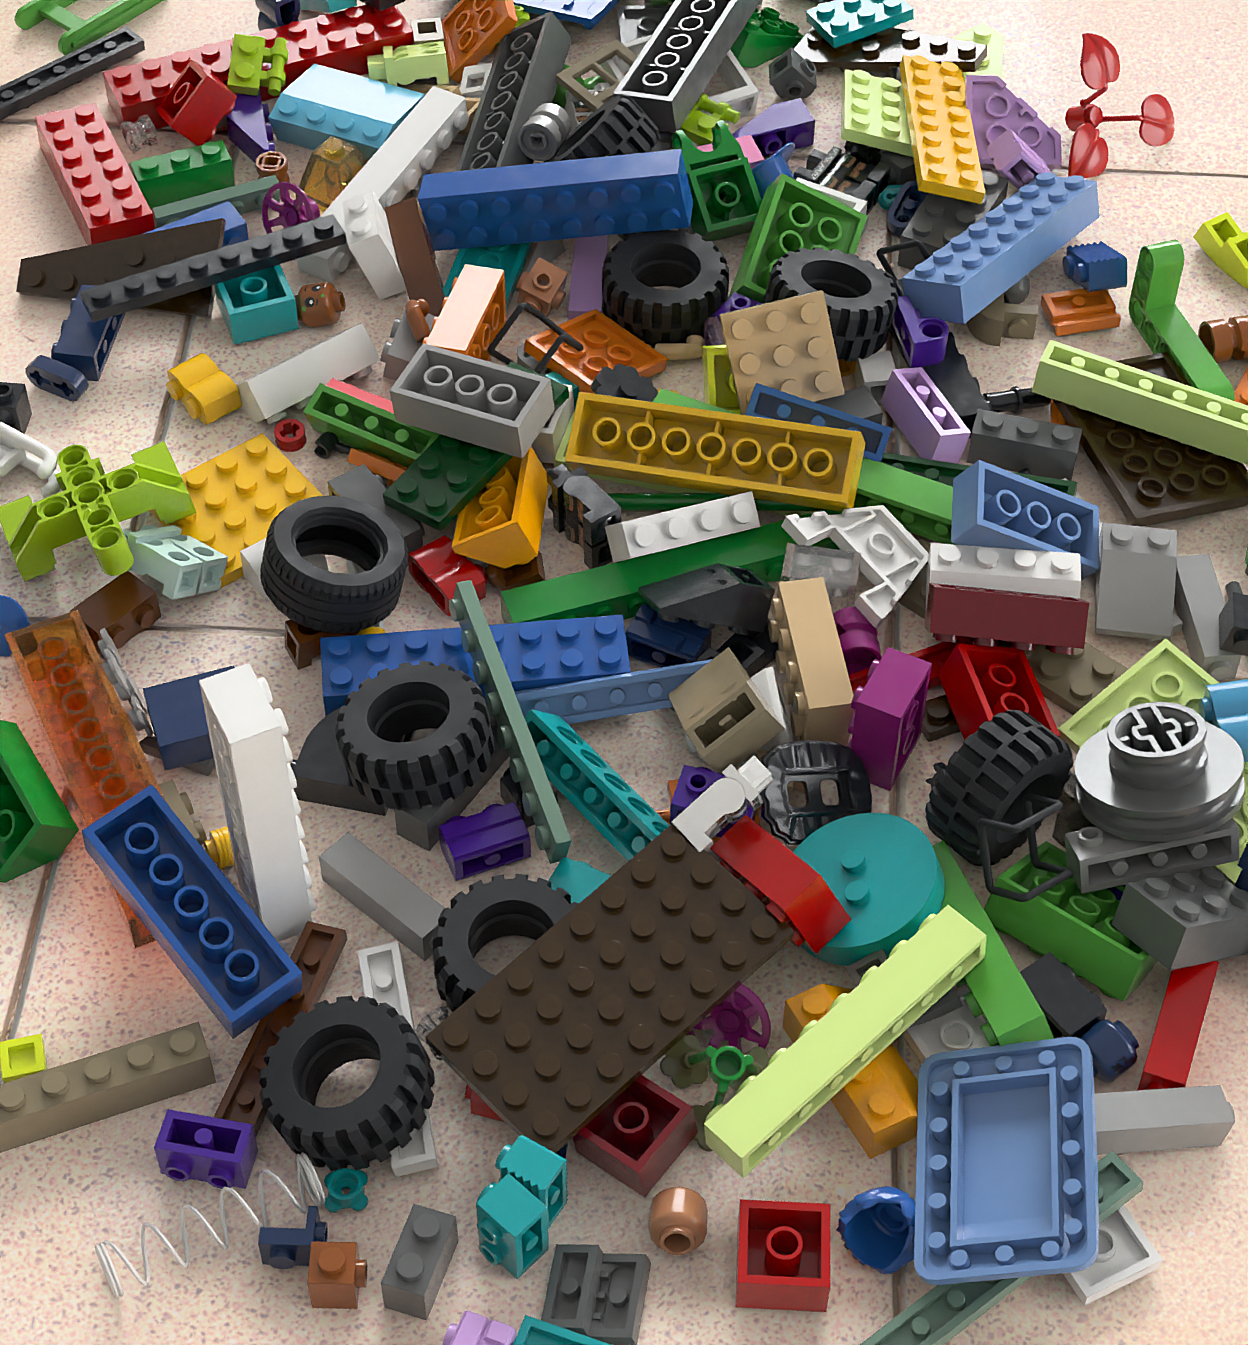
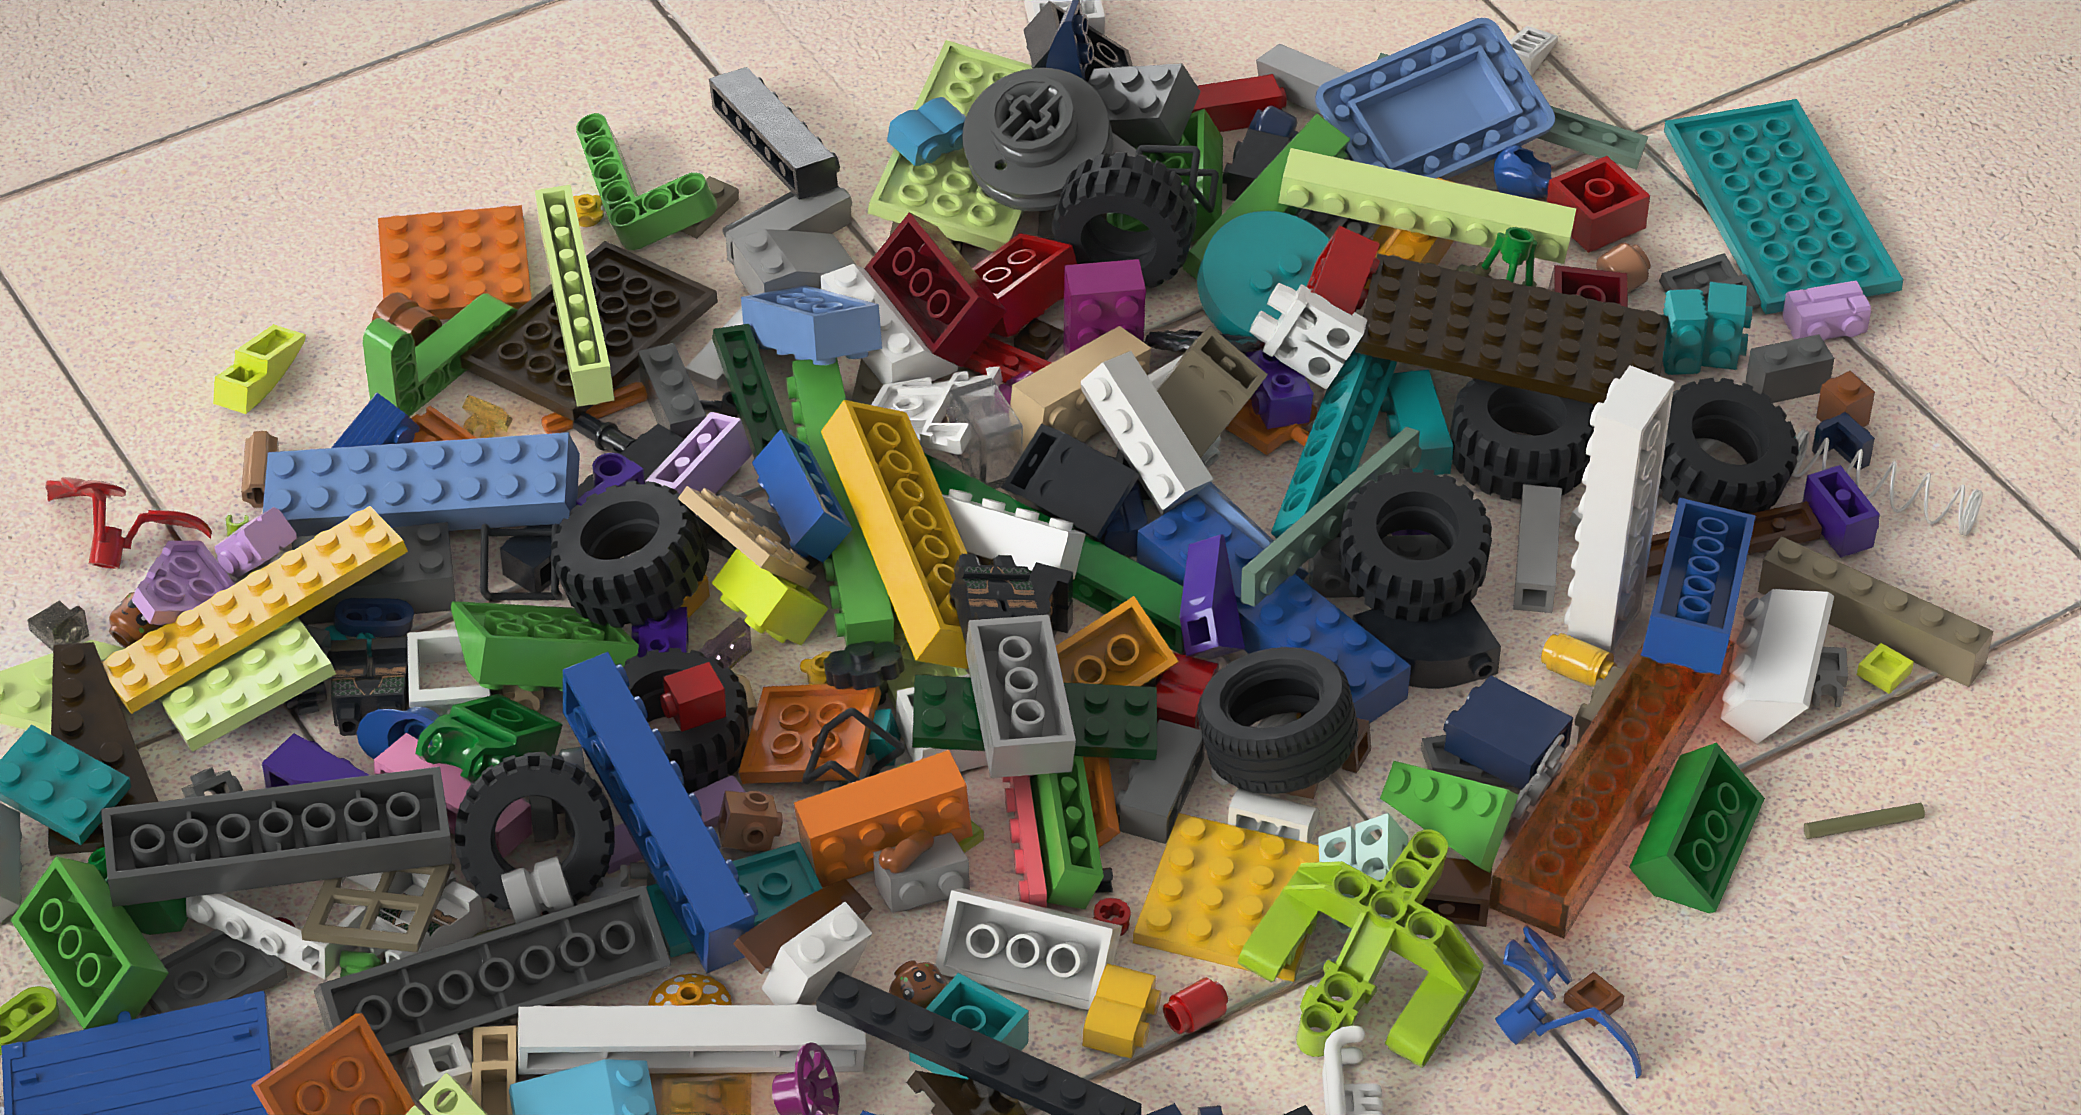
camera: 125 degrees left, 5 degrees down
none -> clear smoke bracket [27,600,90,651]
none -> medium nougat axle [241,431,279,508]
none -> clear yellow tile [462,394,513,438]
none -> red brick [660,662,726,732]
none -> black hips [949,554,1047,644]
none -> white slope [1080,351,1214,516]
none -> red brick [1163,977,1228,1034]
none -> dark purple slope [1179,534,1245,659]
none -> bright green wing [1380,761,1518,873]
none -> white slope [1720,589,1834,744]
none -> light grey plate [1812,647,1848,707]

